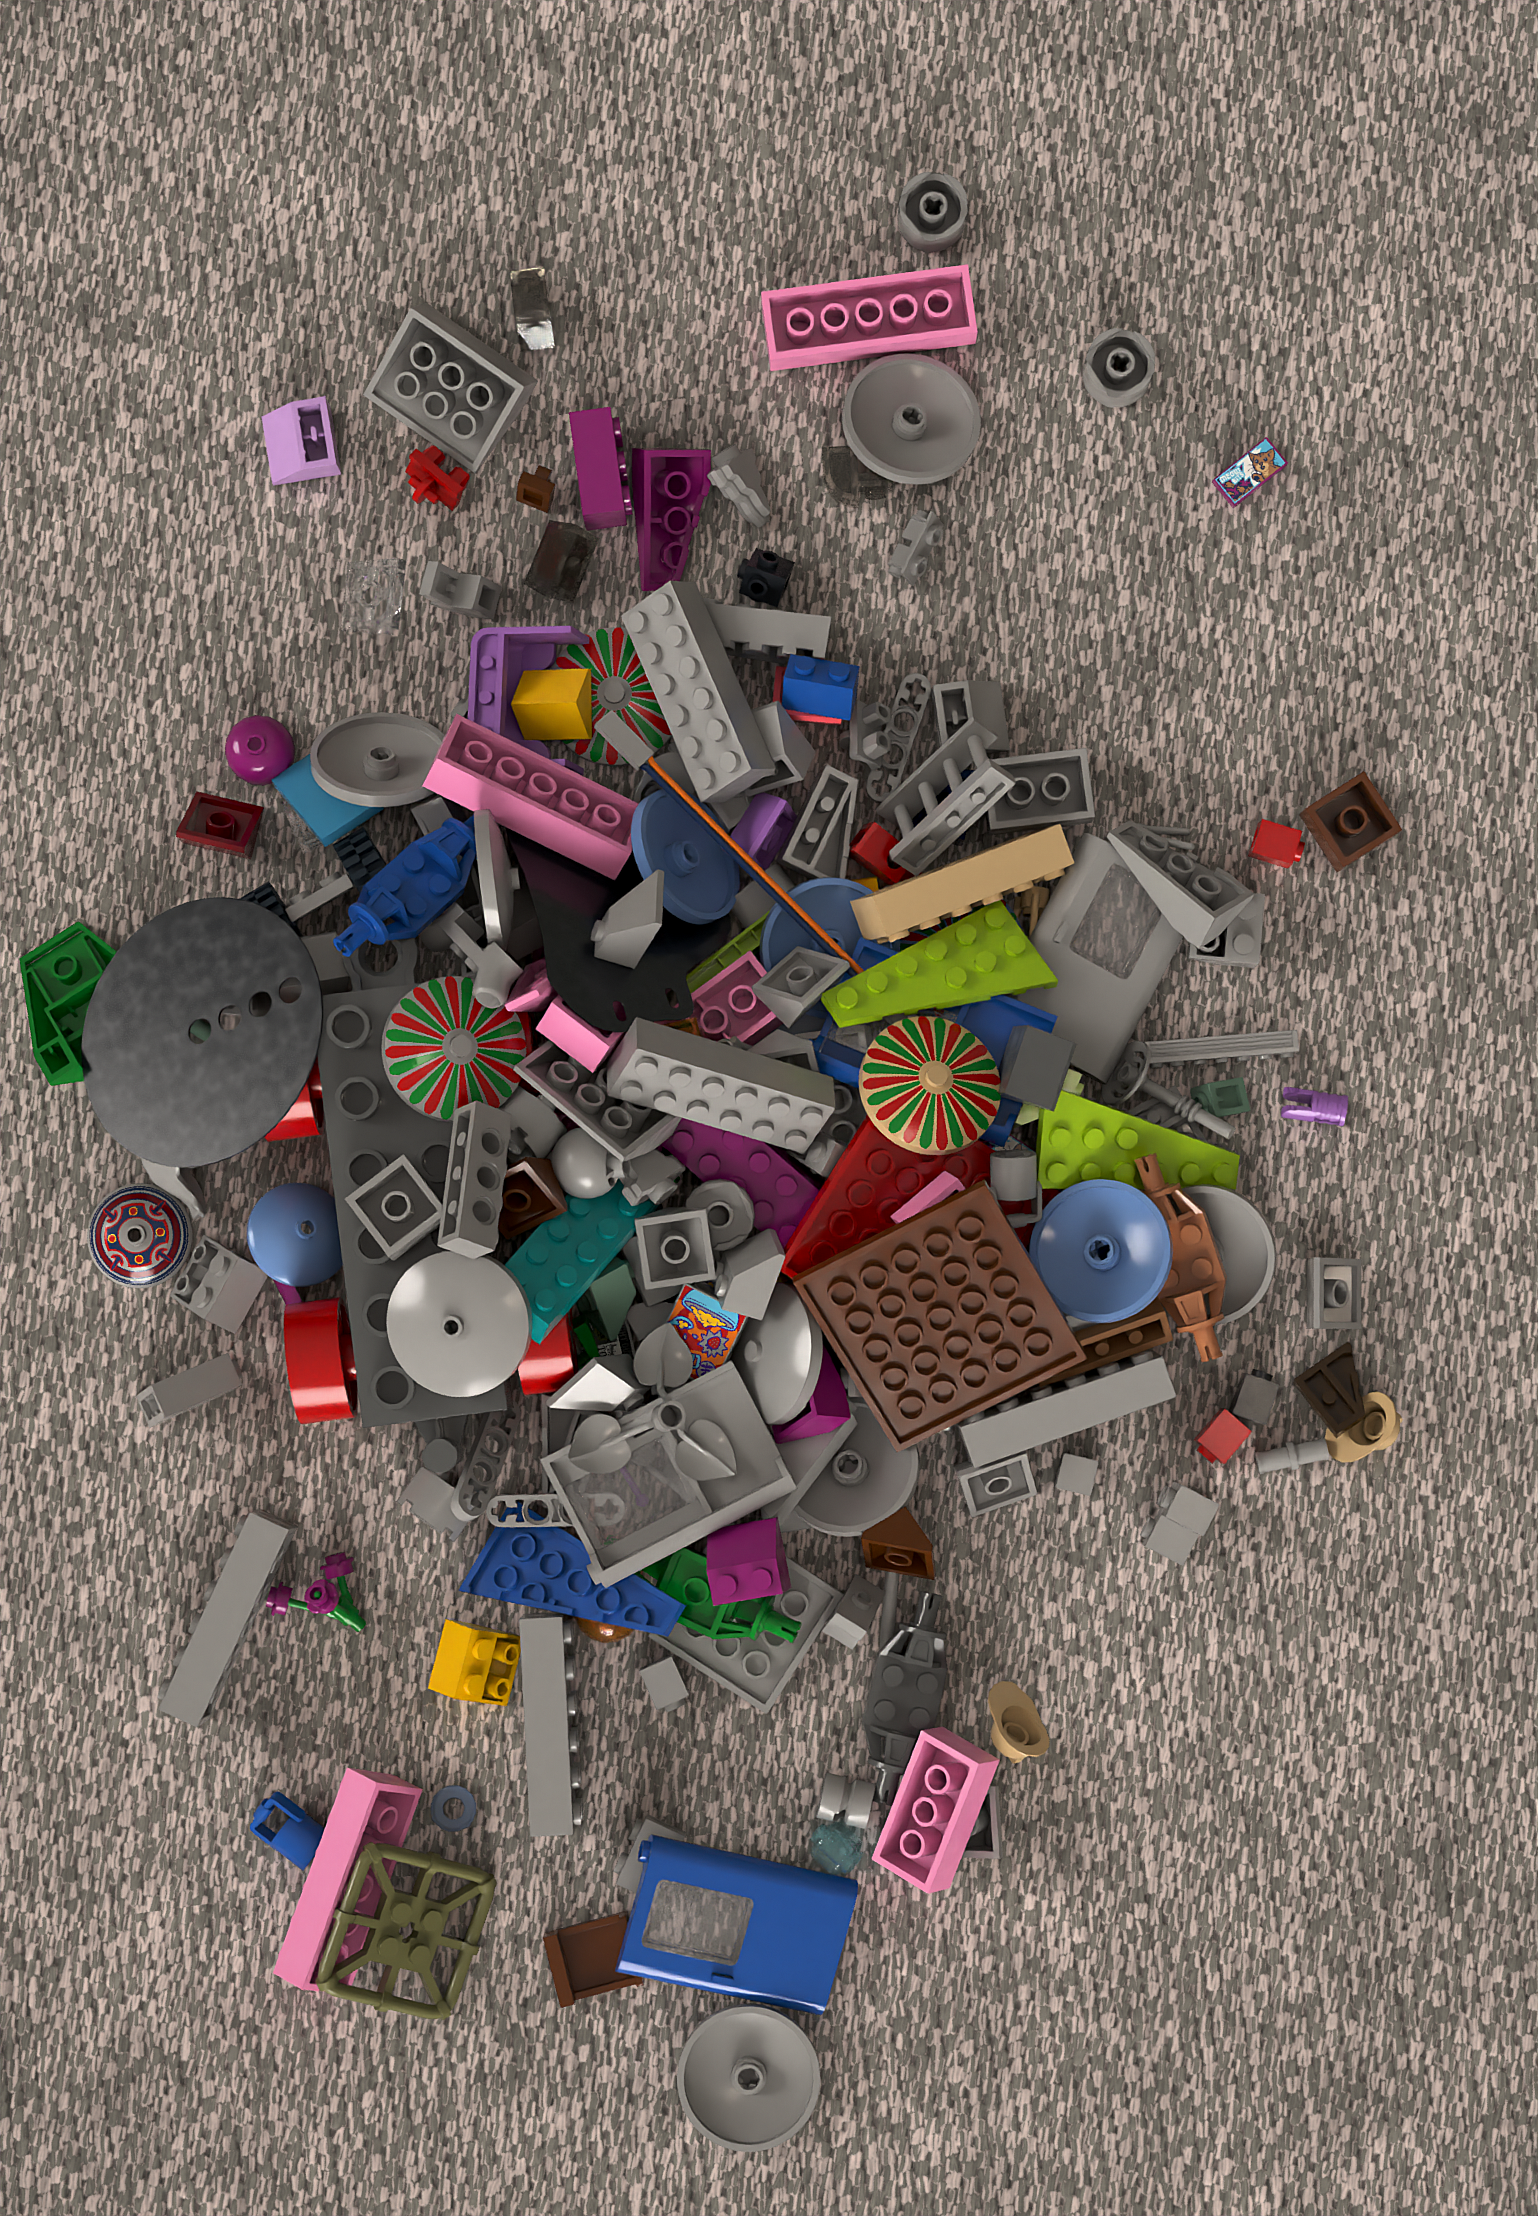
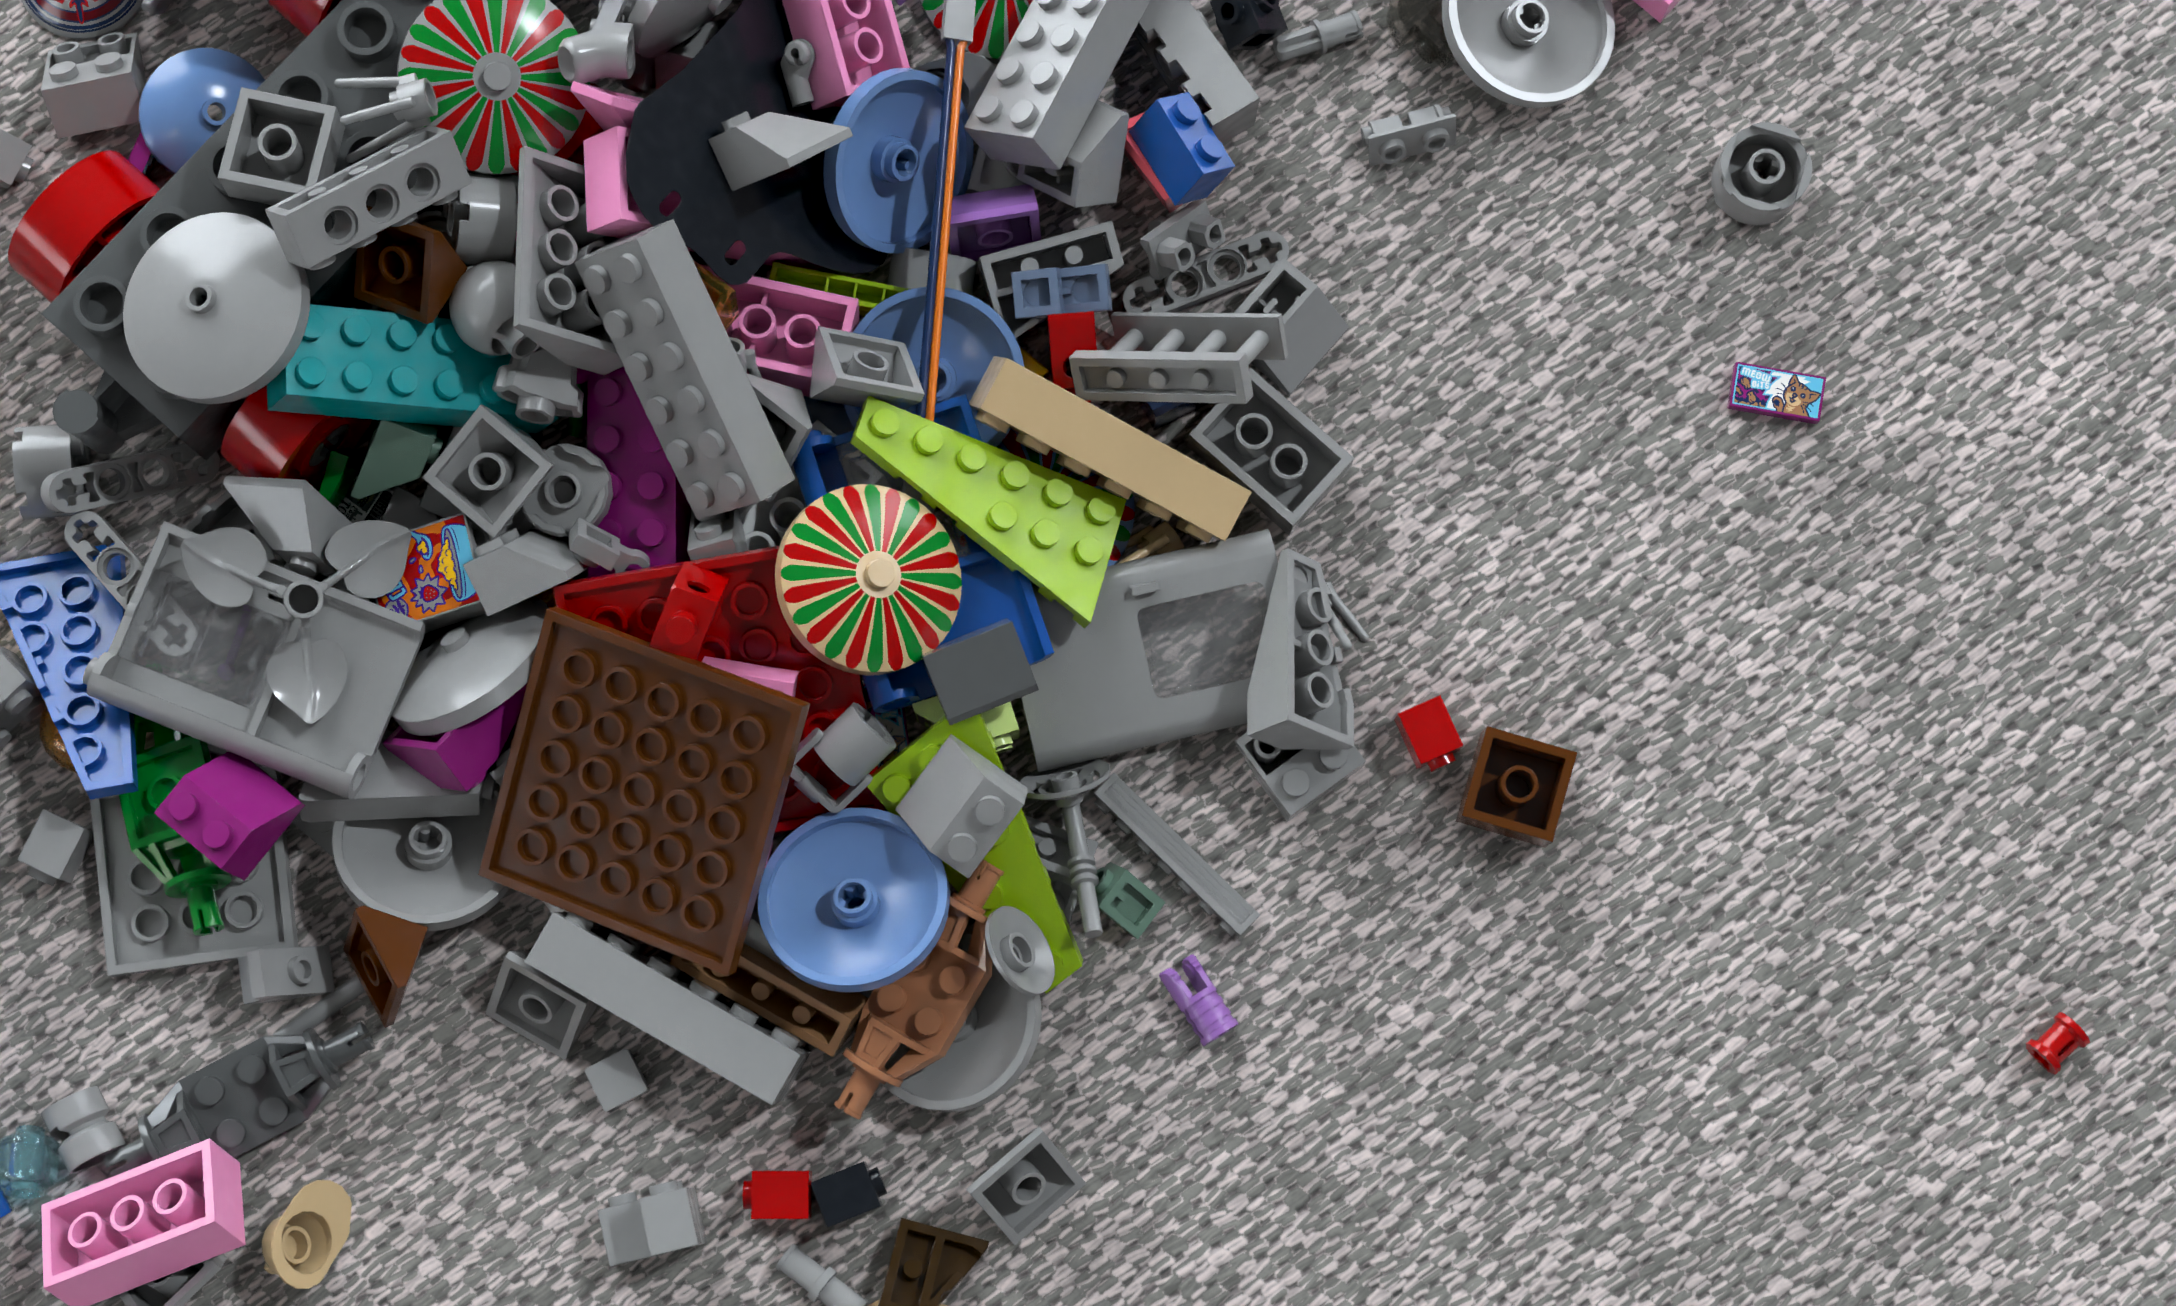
camera: 45 degrees right, 5 degrees down
none -> light grey plant [334,72,438,163]
none -> light grey plate [569,517,650,573]
none -> red torso [649,561,729,660]
none -> light grey arm [780,38,815,108]
none -> light grey slope [895,734,1028,879]
none -> light grey dish [985,906,1055,996]
none -> sand blue slope [1011,263,1113,319]
none -> light grey axle [1273,10,1363,62]

